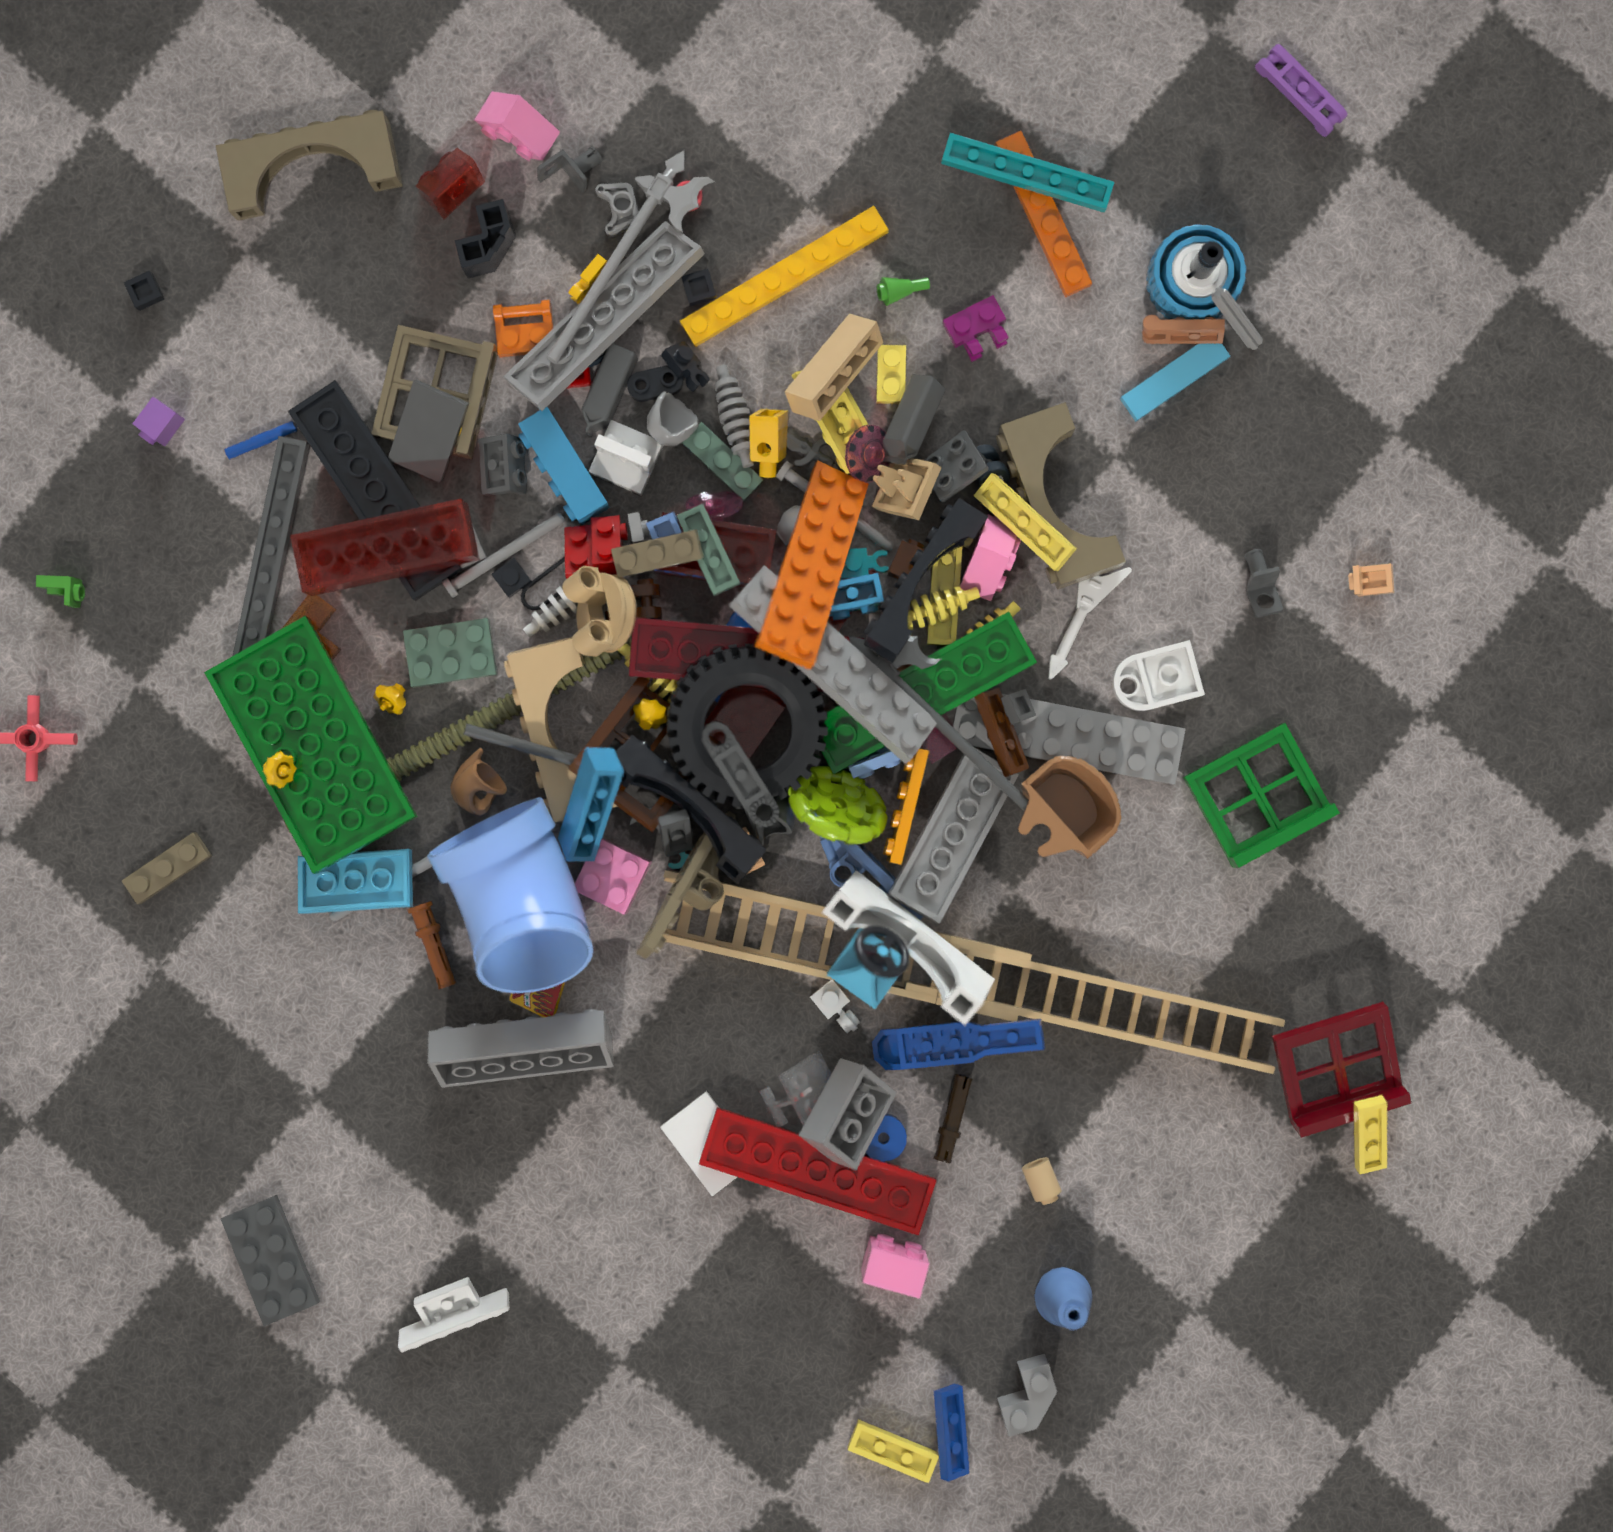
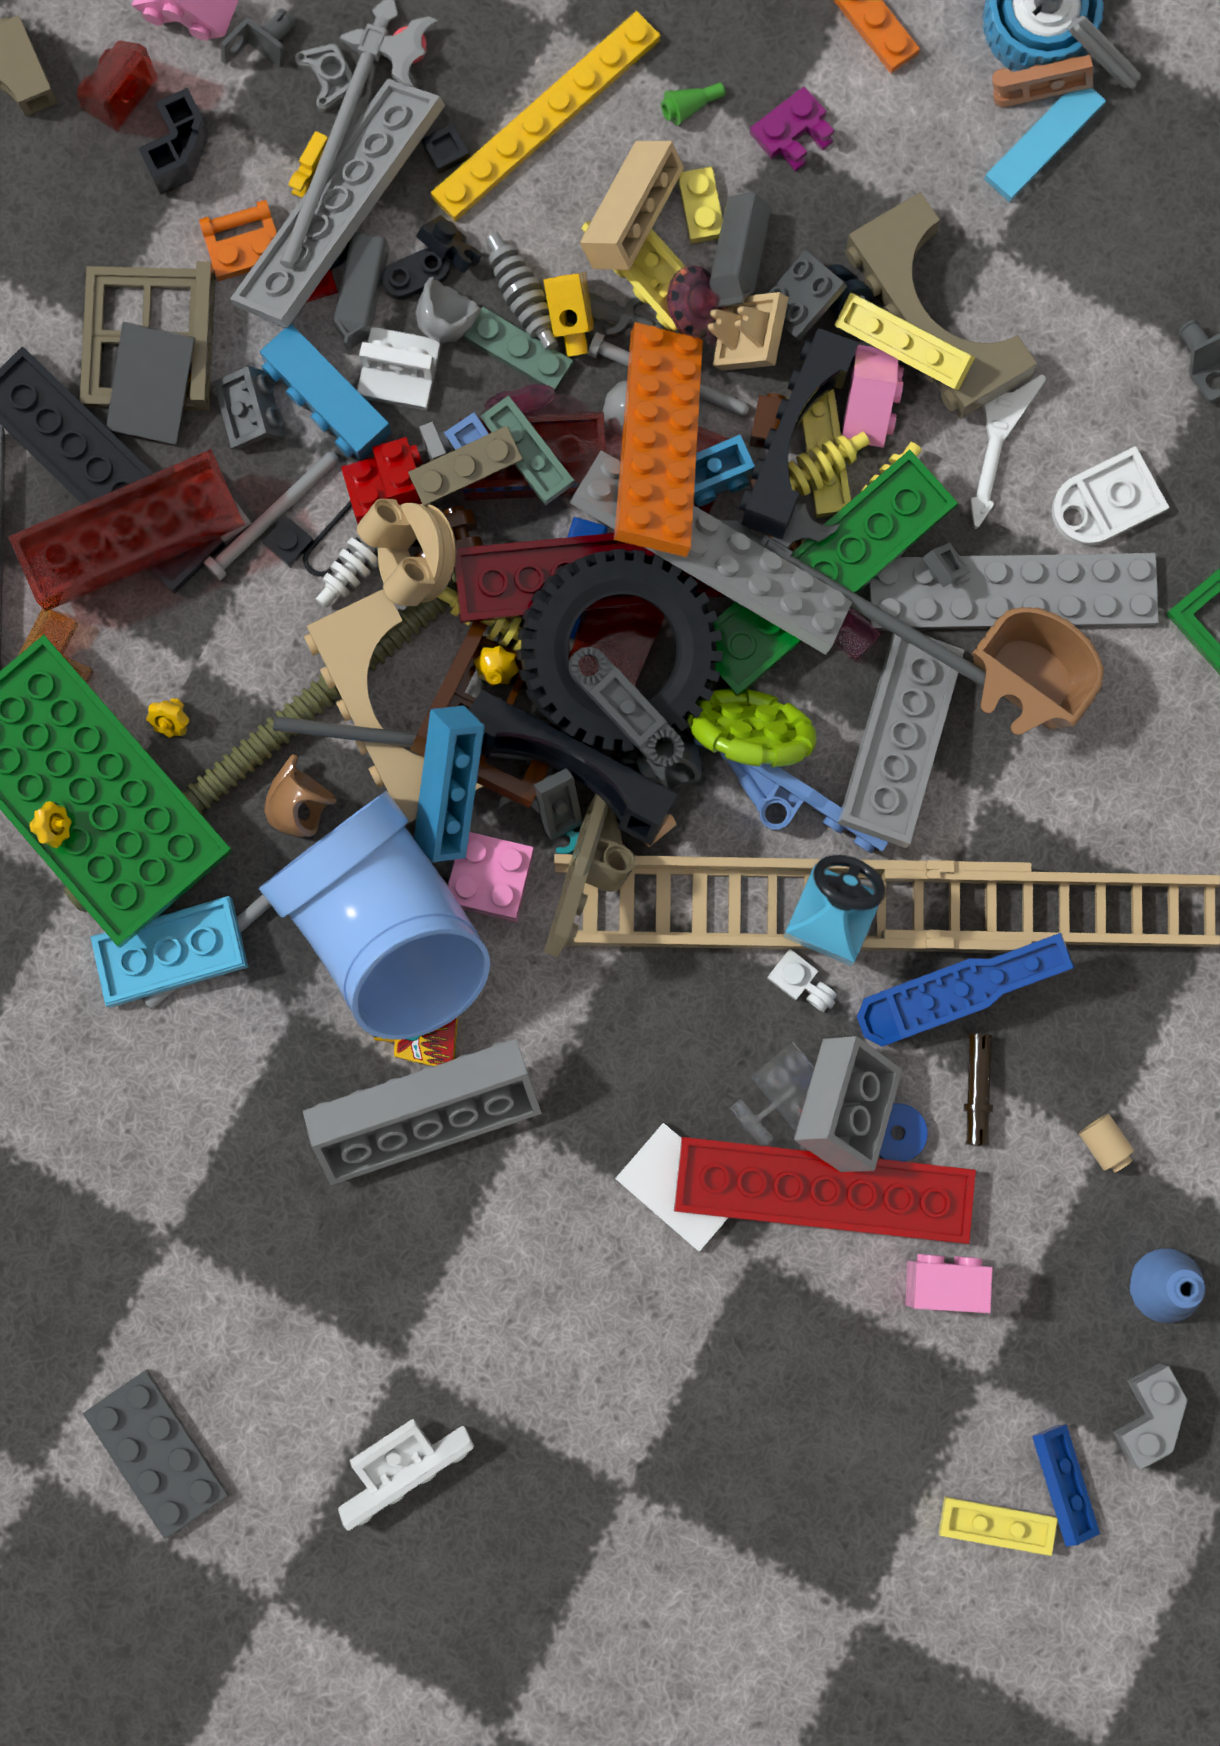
camera: 15 degrees left, 5 degrees down
sand green plate [403,618,497,688] -> none
dark orange pin [407,901,456,989] -> none
white arch [822,870,995,1025] -> none
teal plate [840,548,889,580] -> none
light blue plate [848,746,901,779] -> none
light orange plate [883,749,929,865] -> none
reddish brown plate [974,688,1029,777] -> none

